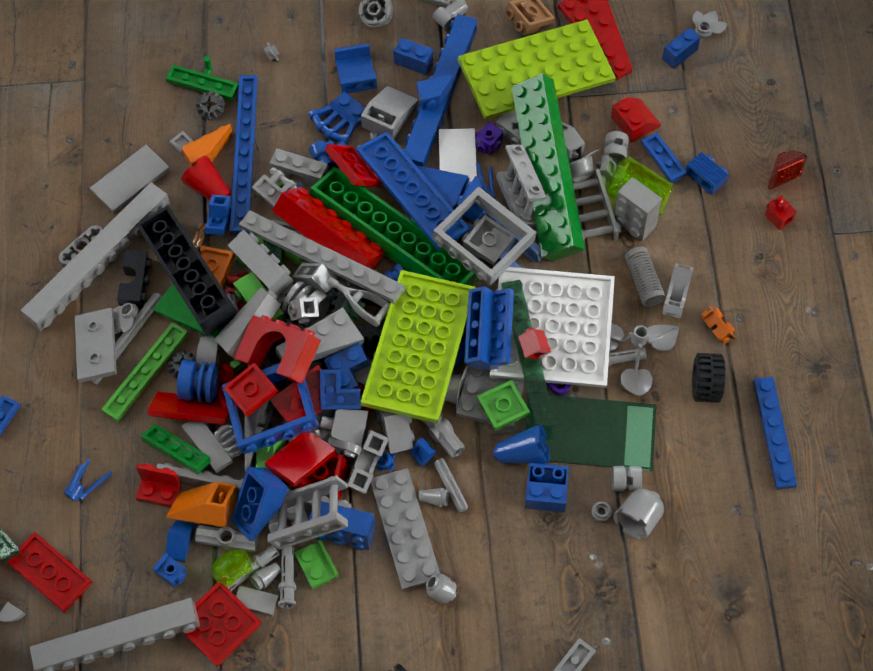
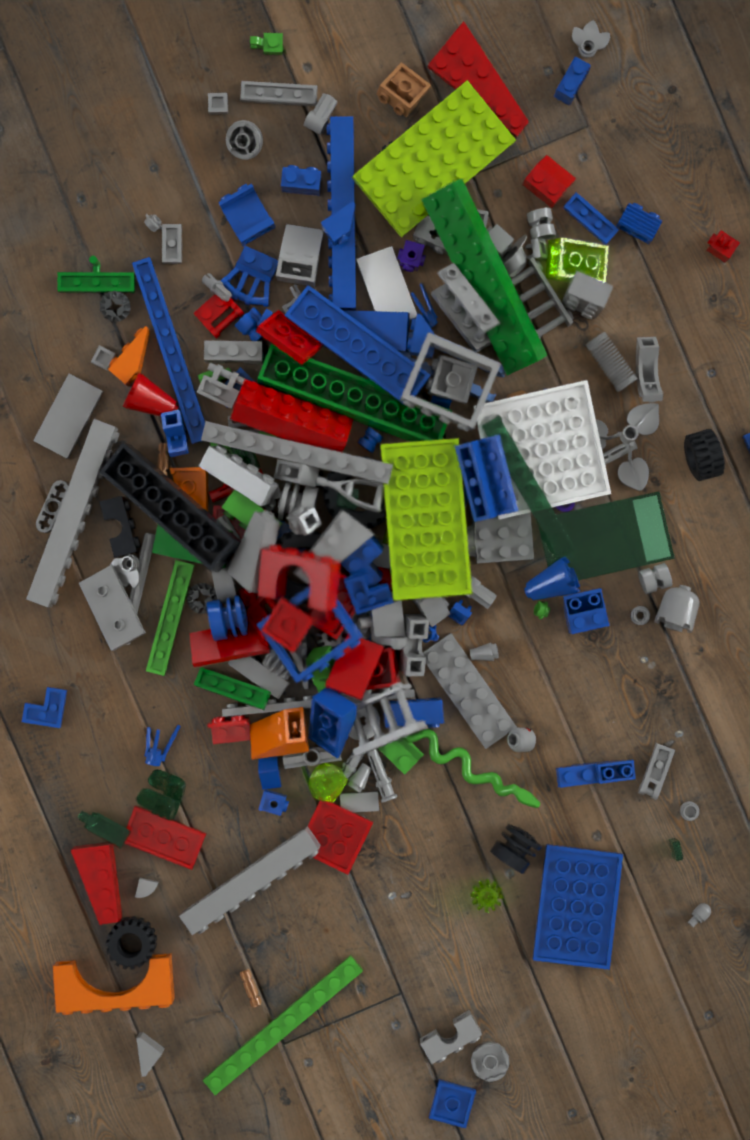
camera: 20 degrees left, 25 degrees up
light grey axle [434,458,468,512] -> none
bright green plate [477,380,530,431] -> none
brick [518,327,551,360] -> none
orange hinge [701,305,736,344] -> none
clear red slope [768,150,807,190] -> none
none -> clear green piece [136,769,186,820]
none -> light grey plate [162,224,182,264]
none -> red plate [193,295,245,339]
none -> light grey axle [202,273,232,301]
none -> bright green animal [404,729,541,808]
none -> bright green plate [533,601,550,619]
none -> blue slope [556,760,636,788]

